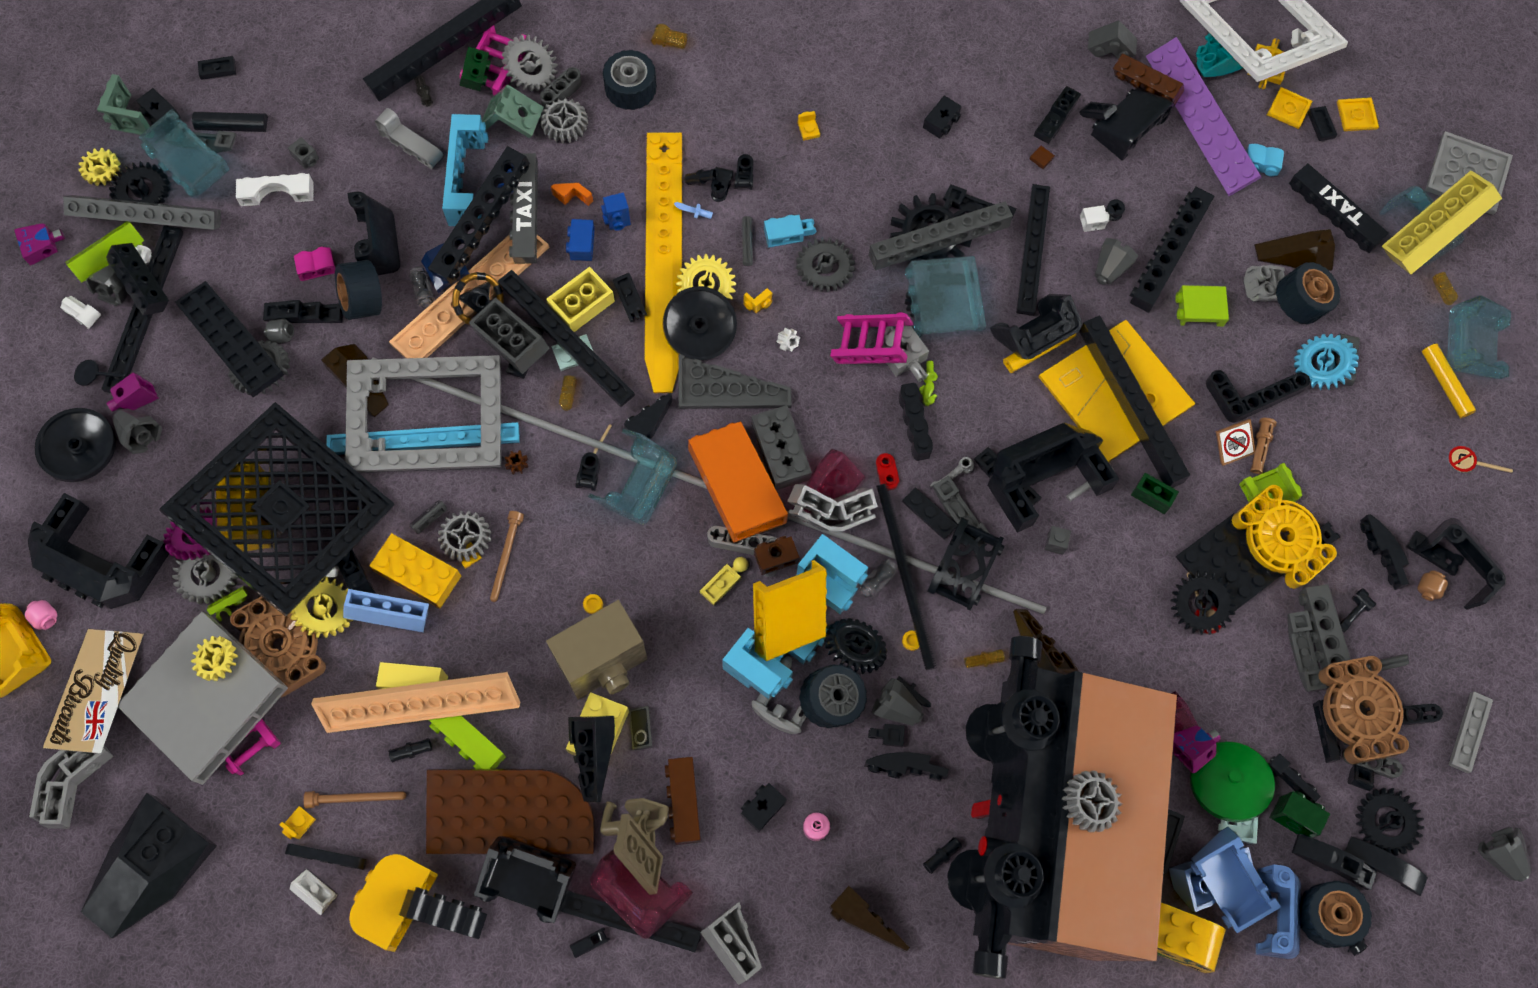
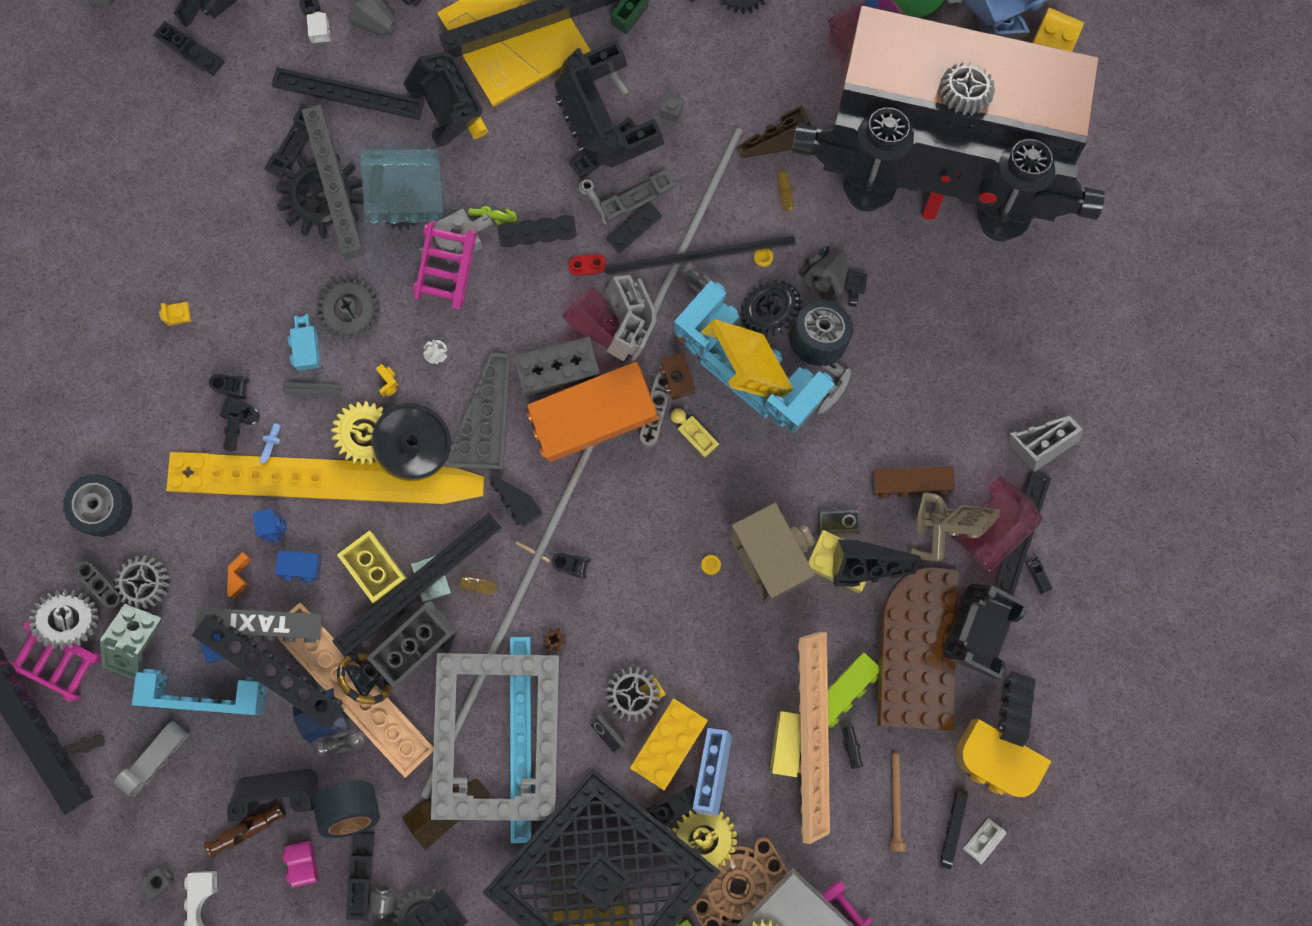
camera: 85 degrees left, 10 degrees up
yellow bracket [279,806,316,839] -> none
dark green brick [459,47,491,92] -> none
medium nougat piece [490,511,524,602] -> none
clear light blue windscreen [588,429,677,525] -> none
black hinge [613,273,647,323] -> none
clear yellow piece [651,24,688,49] -> none
black brick [741,783,787,832] -> none
bright pink head [803,812,830,841] -> none
dark brown wedge [829,886,910,952] -> none
black slope [864,752,949,782] -> none
black brick [923,95,961,139] -> none
black pin [923,837,962,874] -> none
black fence [927,517,1004,610] -> none
reddish brown tile [1029,145,1055,169] -> none
none -> reddish brown piece [204,802,286,858]

